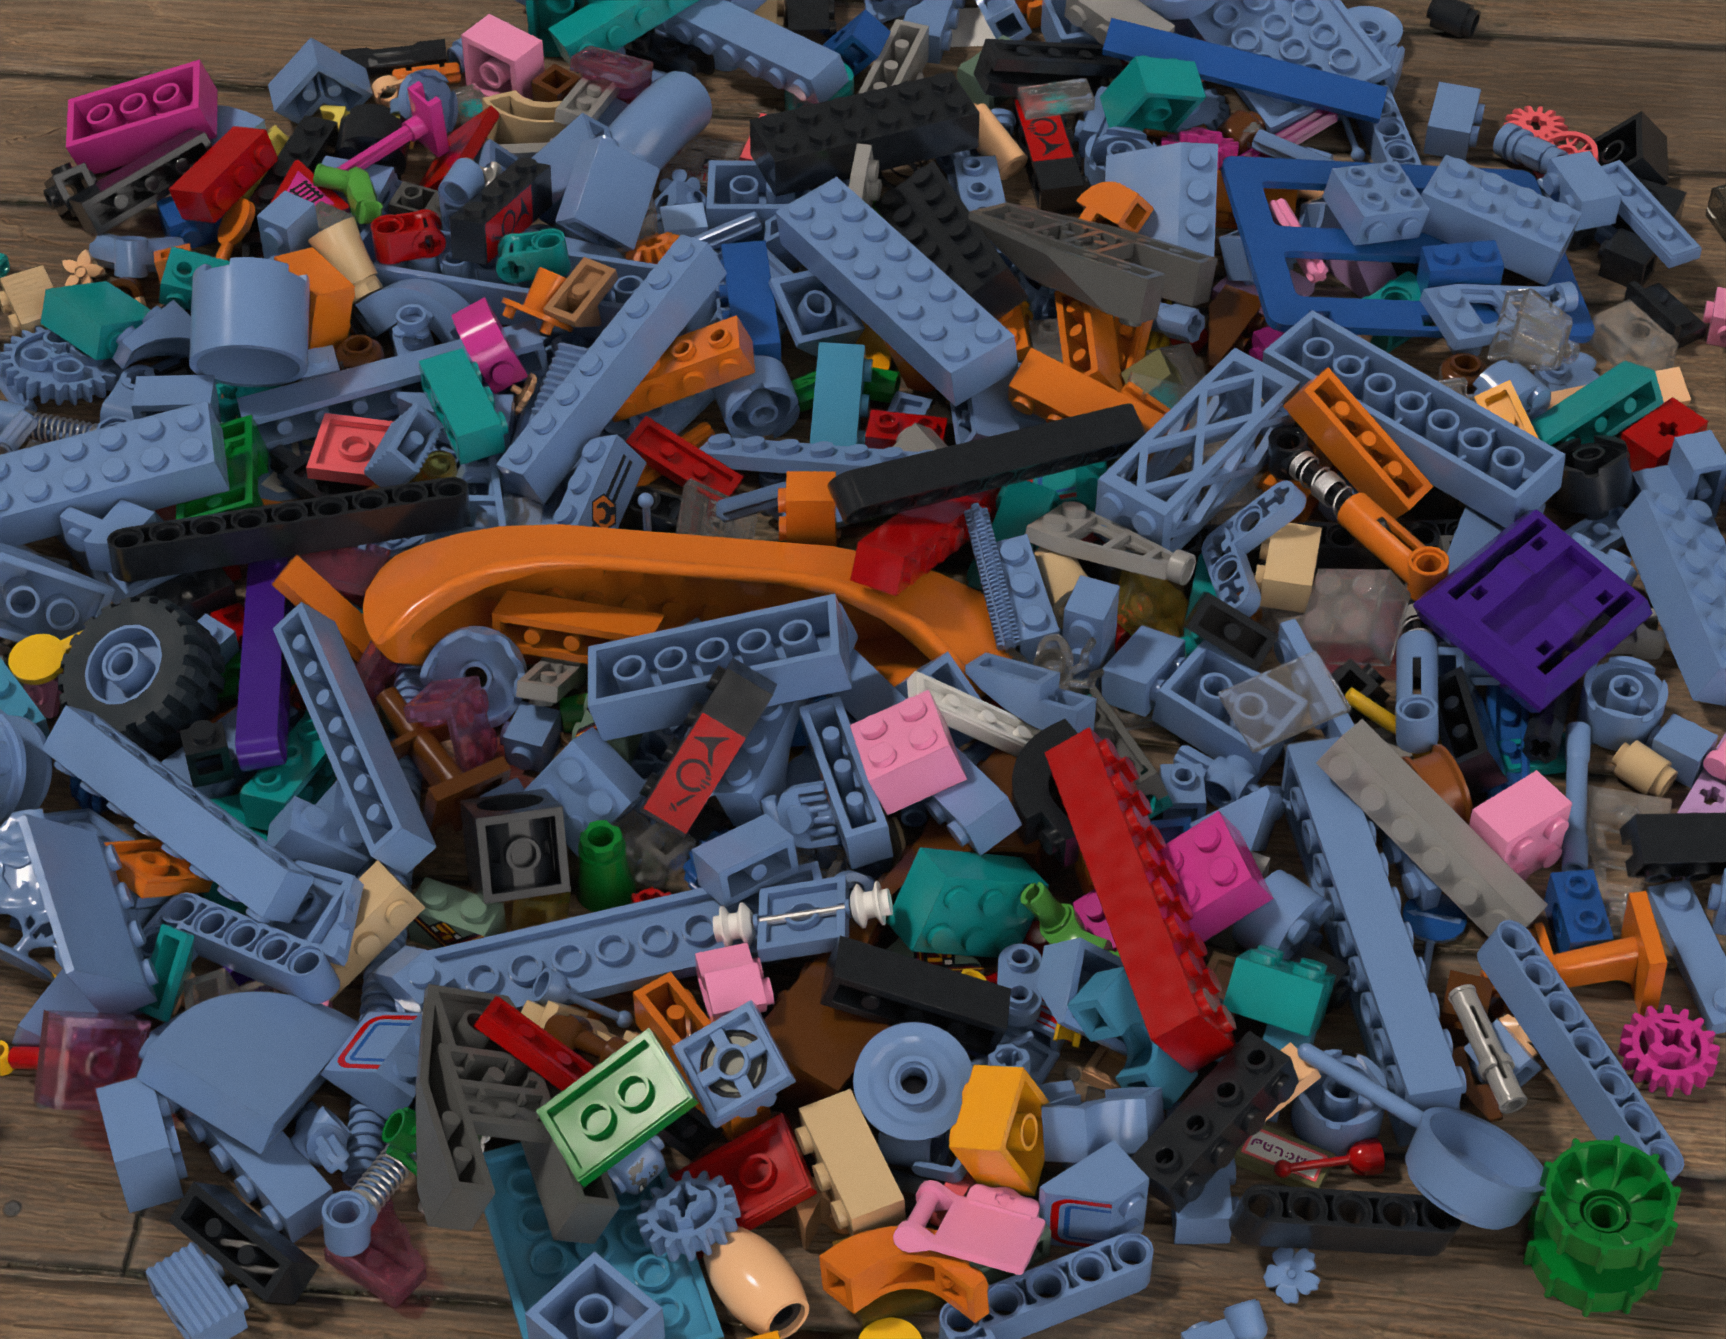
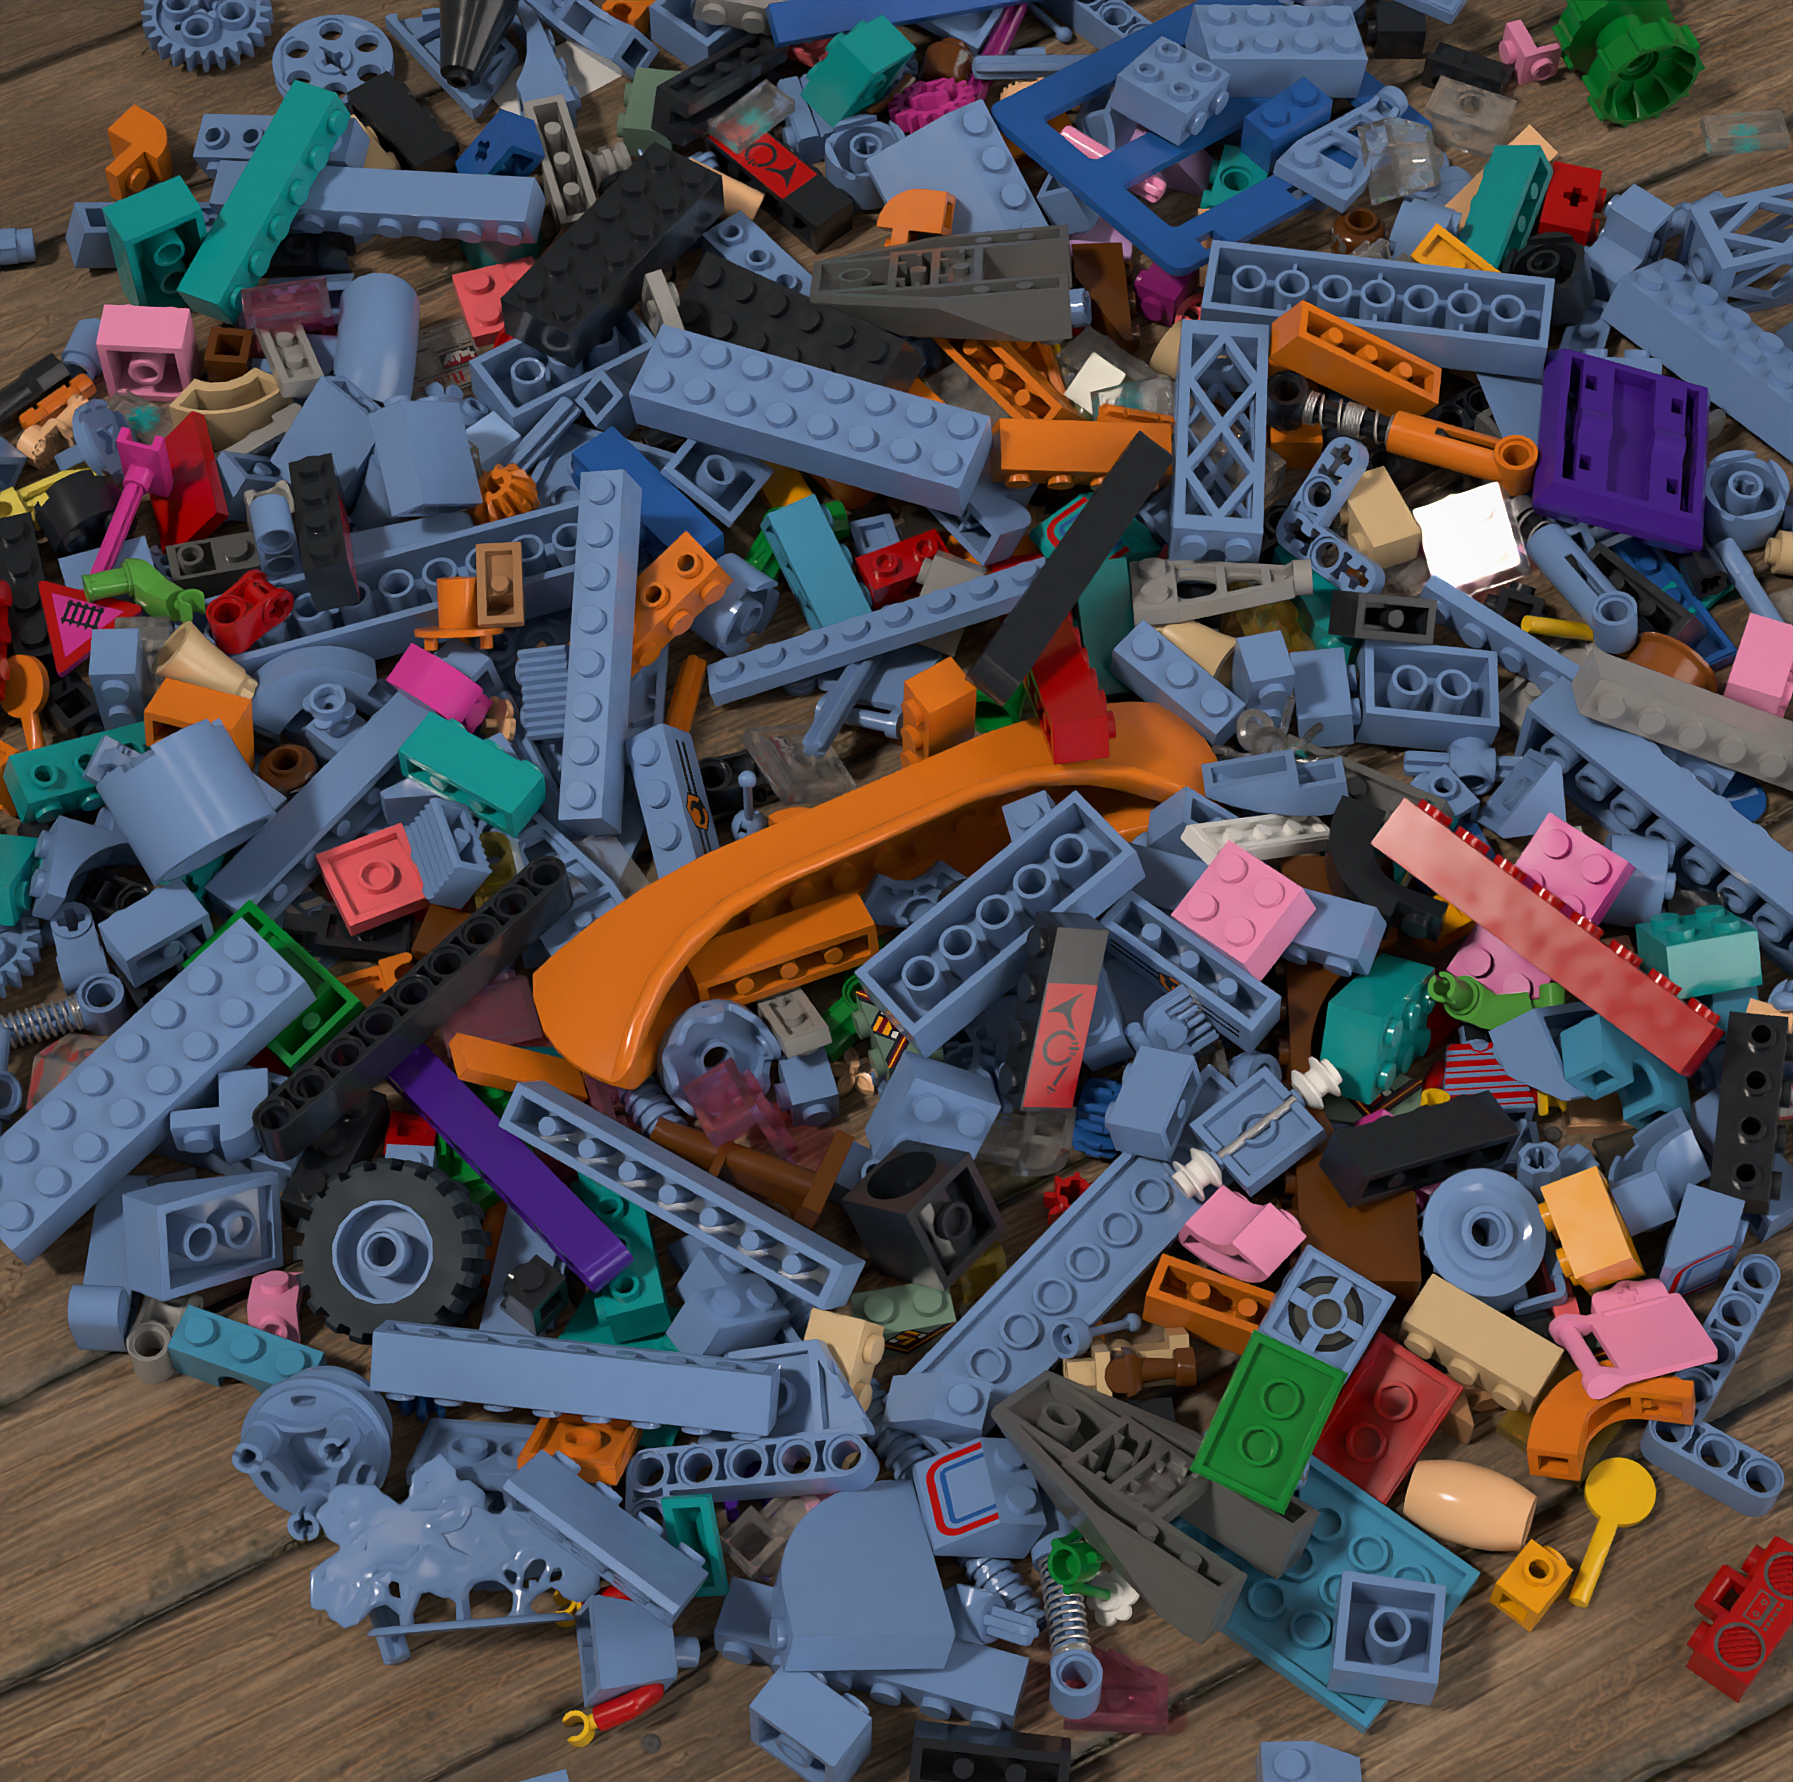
camera: 35 degrees left, 10 degrees up
yellow piece [8,630,83,685] -> none
clear pink brick [33,1010,151,1111] -> none
red tile [474,996,595,1091] -> none
teal piece [496,228,571,283] -> none
green plant [576,820,636,912] -> none
red plate [625,416,744,503] -> none
medium blue gear [637,1171,741,1262] -> none
medium blue axle [964,503,1021,653] -> none
medium blue plate [997,944,1042,1027] -> none
clear piece [1218,650,1351,753] -> none

